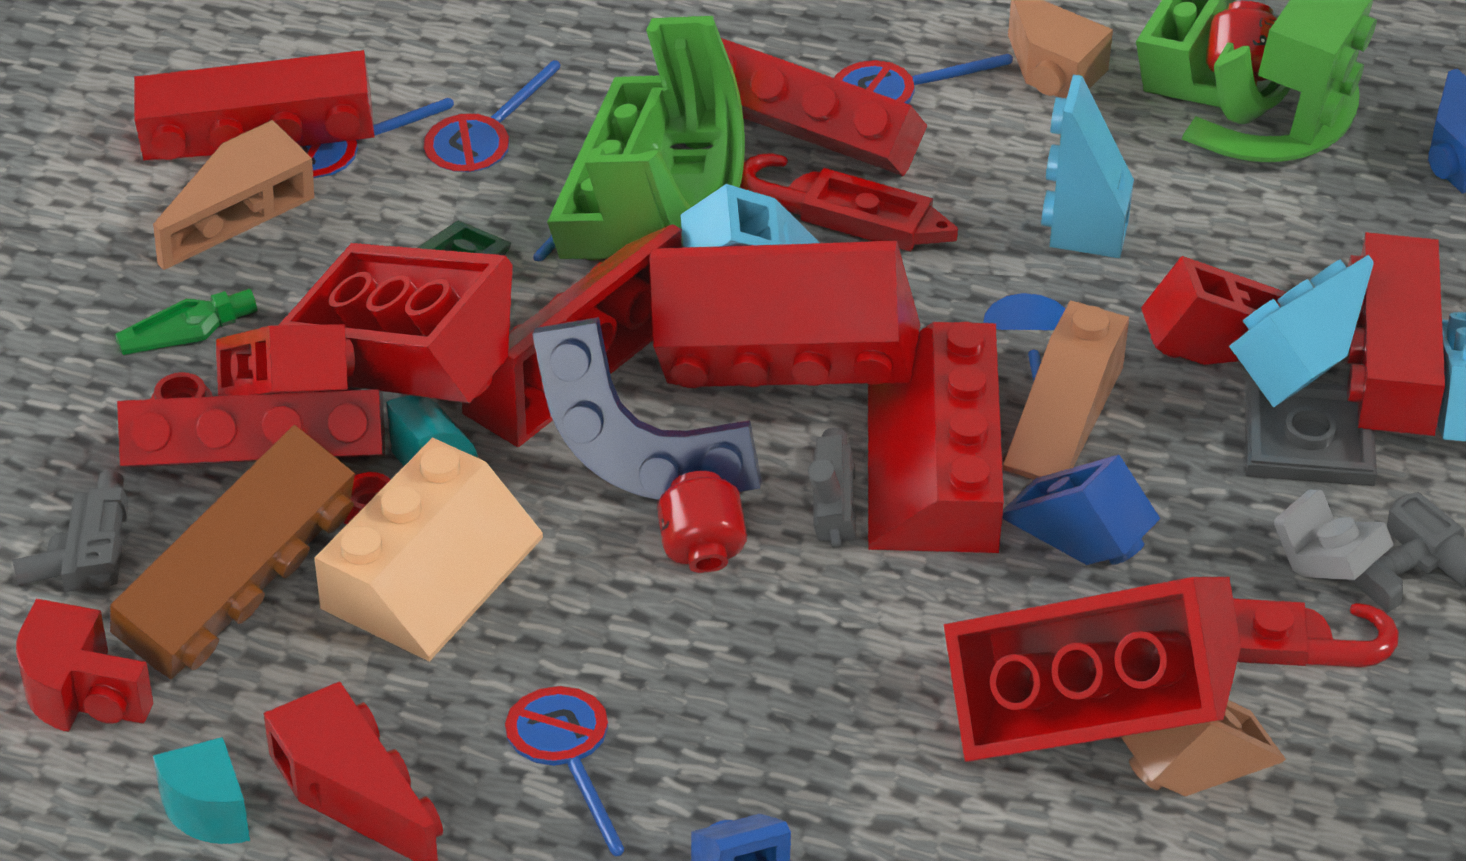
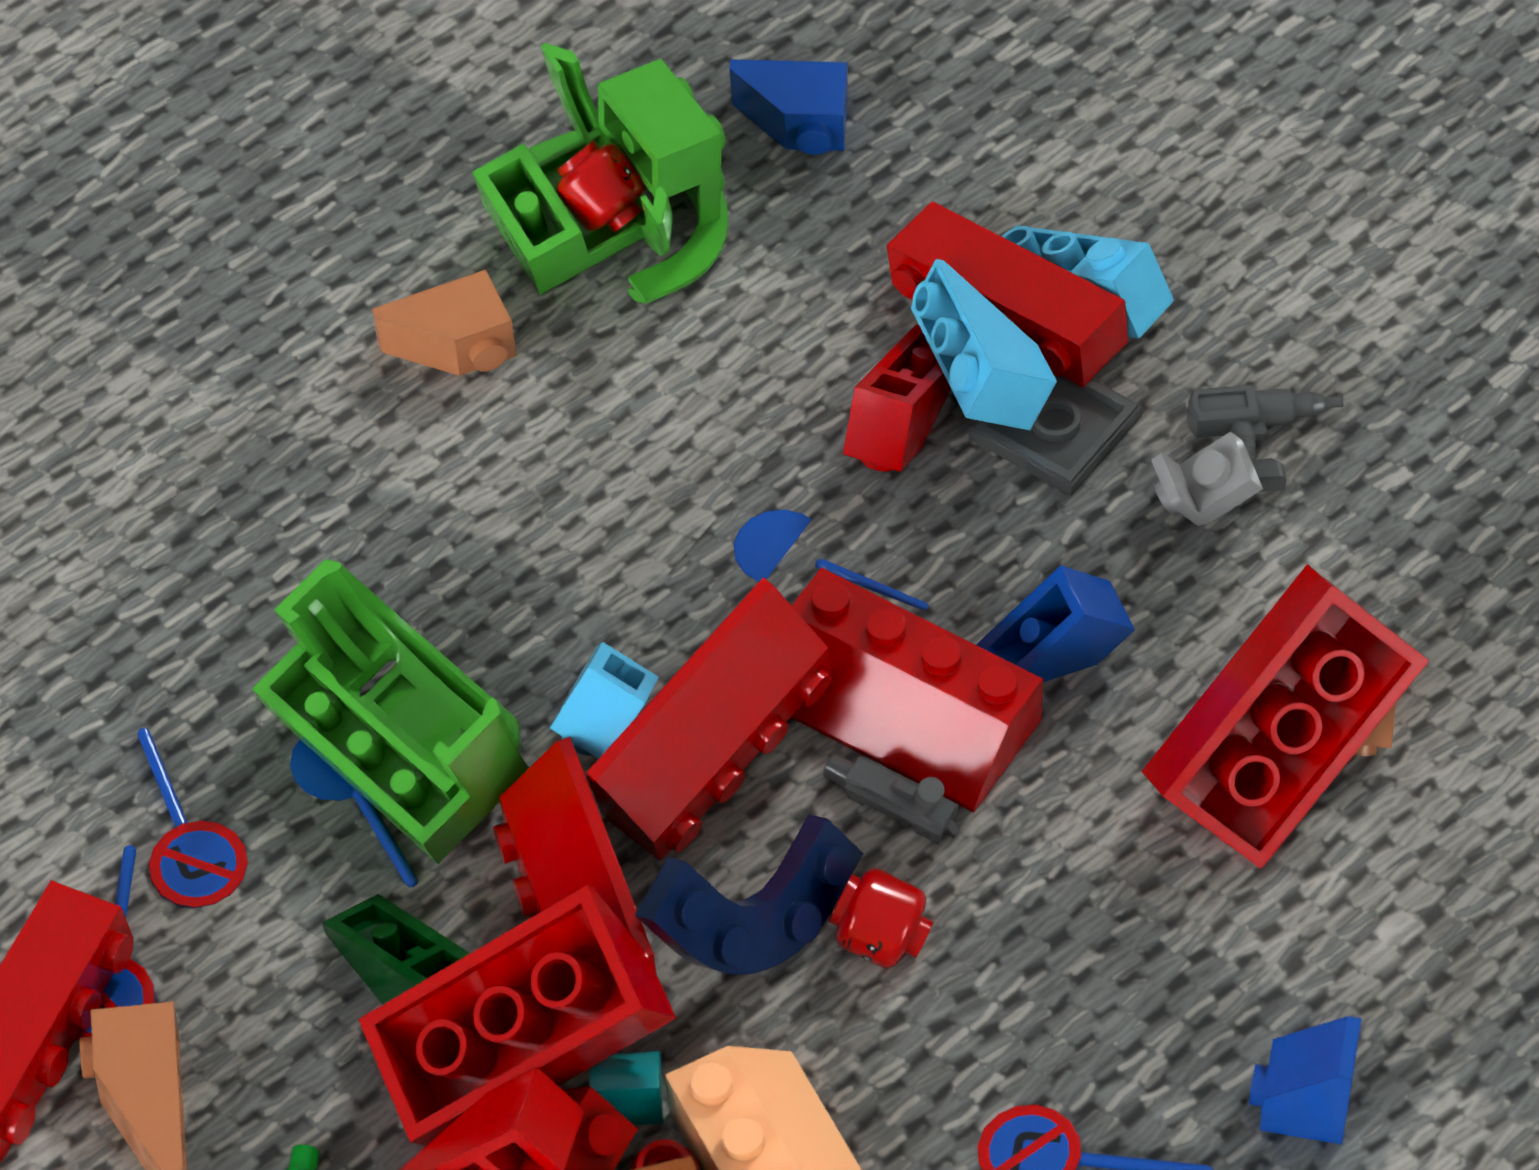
camera: 55 degrees left, 10 degrees up
red brick [721,38,927,176] -> none
red plate [740,153,958,252] -> none
blue piece [834,54,1013,104] -> none
nougat slope [1003,300,1129,479] -> none
medium azure slope [1041,74,1134,258] -> none
red plate [1233,598,1399,667] -> none

